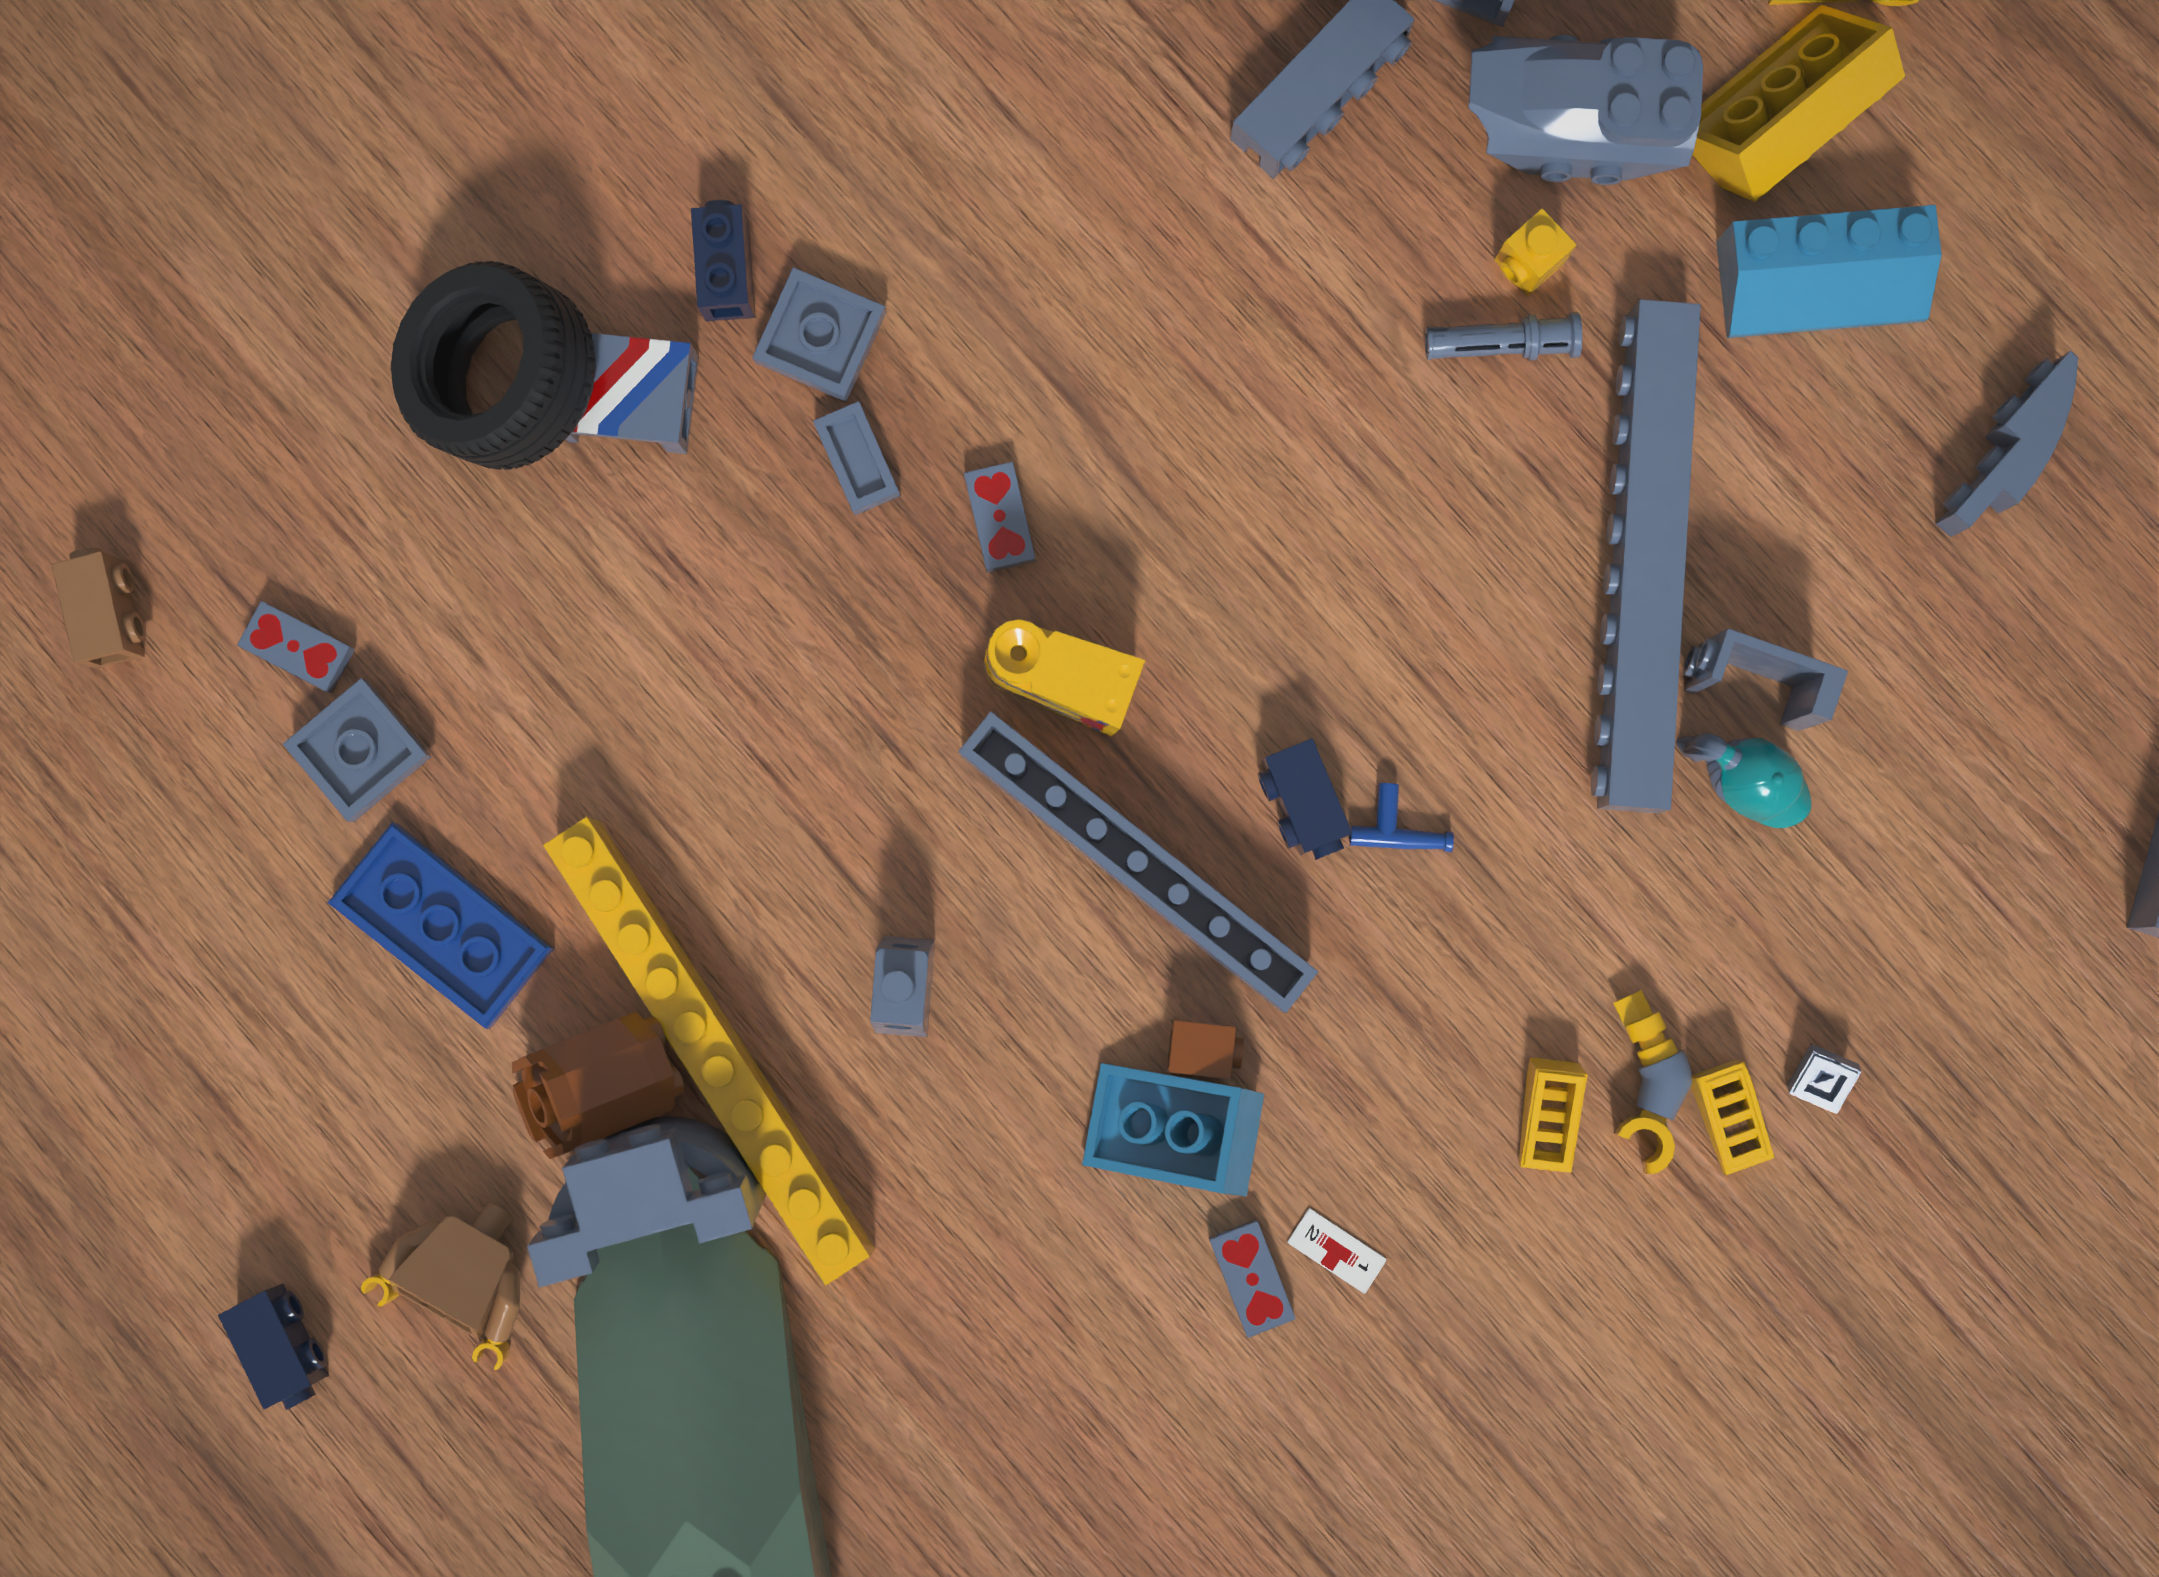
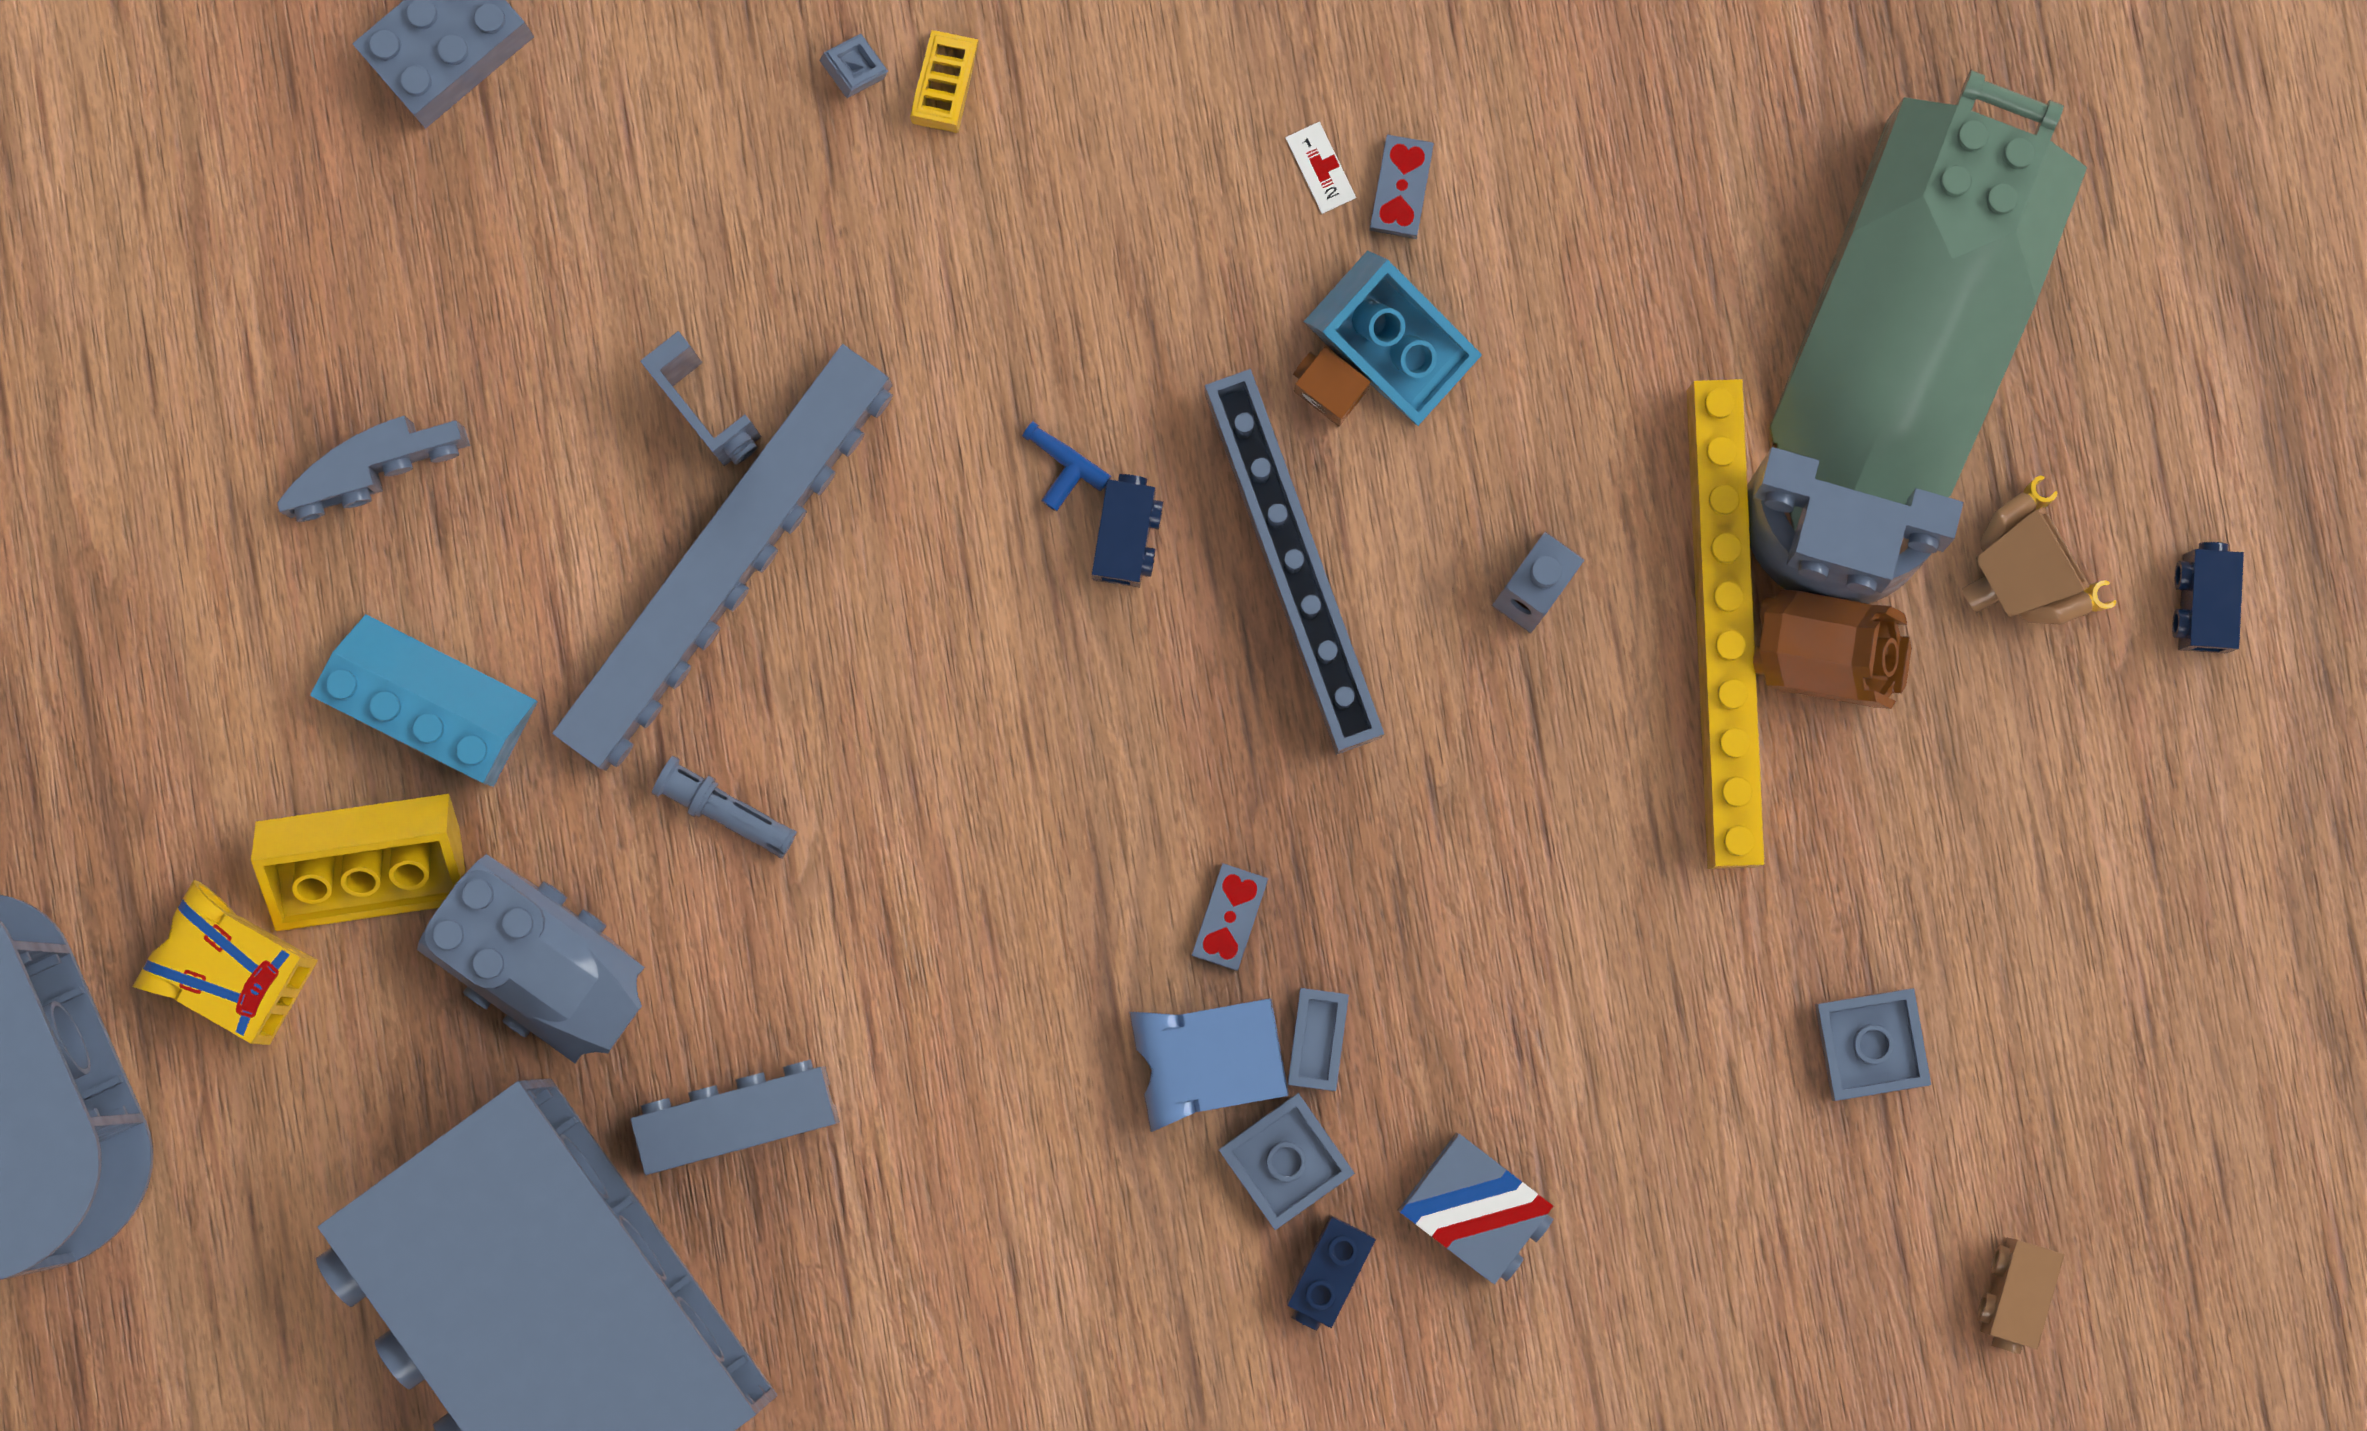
camera: 150 degrees left, 0 degrees up
sand blue tile [237,601,355,693] -> none
blue tile [327,822,555,1029] -> none
black tyre [391,261,596,470] -> none
yellow piece [983,619,1145,737] -> none
yellow brick [1494,208,1577,296] -> none
yellow slope [1518,1058,1588,1173] -> none
yellow piece [1613,990,1692,1174] -> none
teal hair [1676,733,1812,828] -> none
none -> medium blue piece [1129,998,1289,1132]

